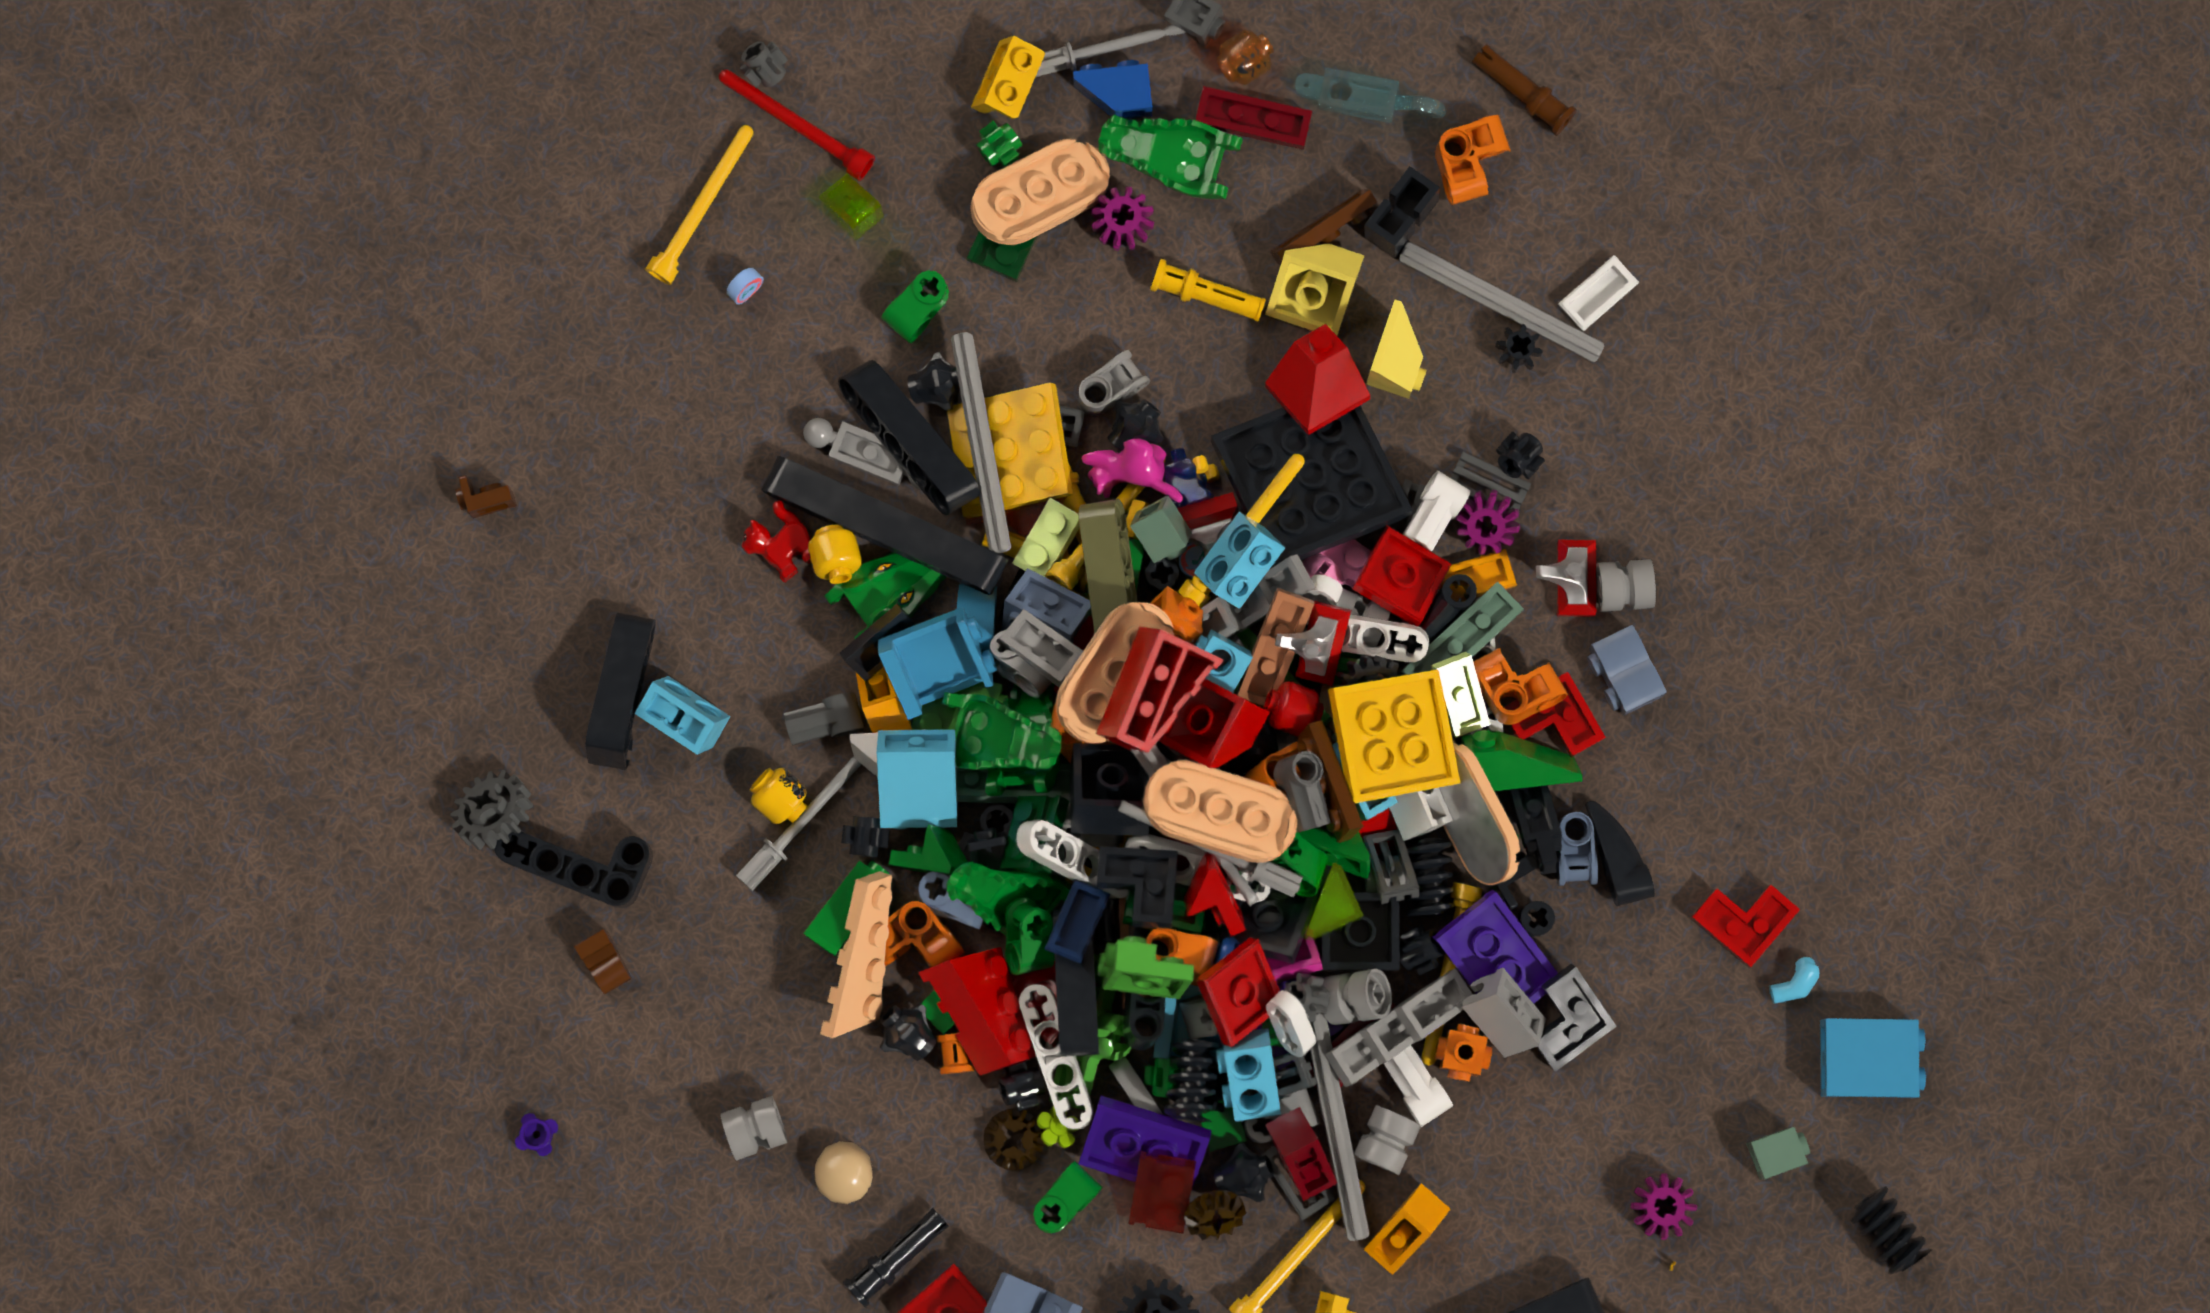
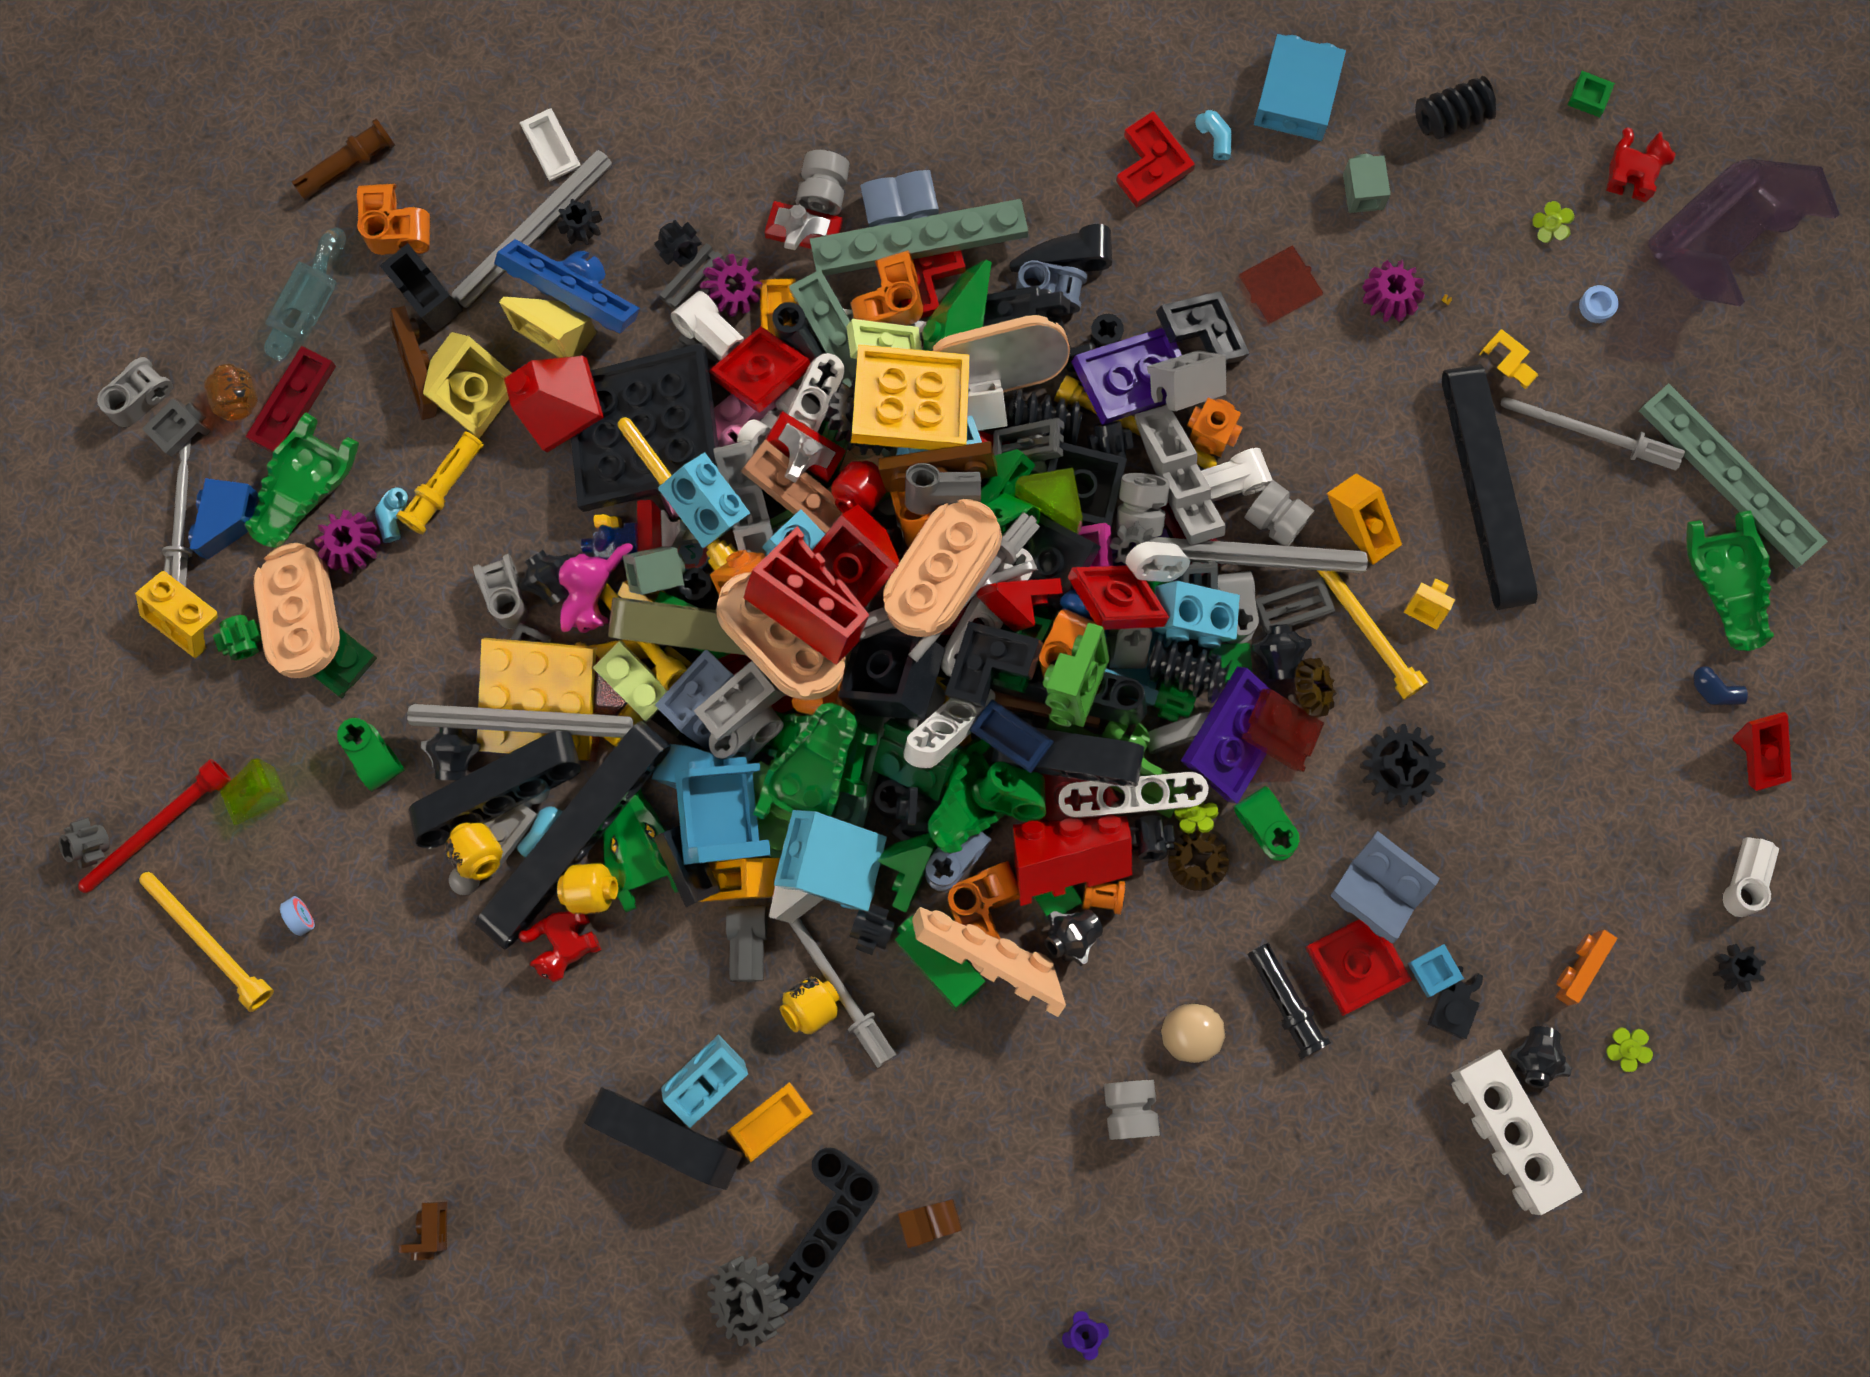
camera: 75 degrees left, 5 degrees down
dark red brick [1265,1107,1338,1201] -> none
none -> medium azure arm [375,487,408,543]
none -> yellow head [444,823,503,880]
none -> blue plate [494,239,640,334]
none -> medium azure arm [517,806,562,857]
none -> light orange tile [728,1082,814,1162]
none -> sand green plate [810,199,1028,276]
none -> clear red piece [1239,245,1323,324]

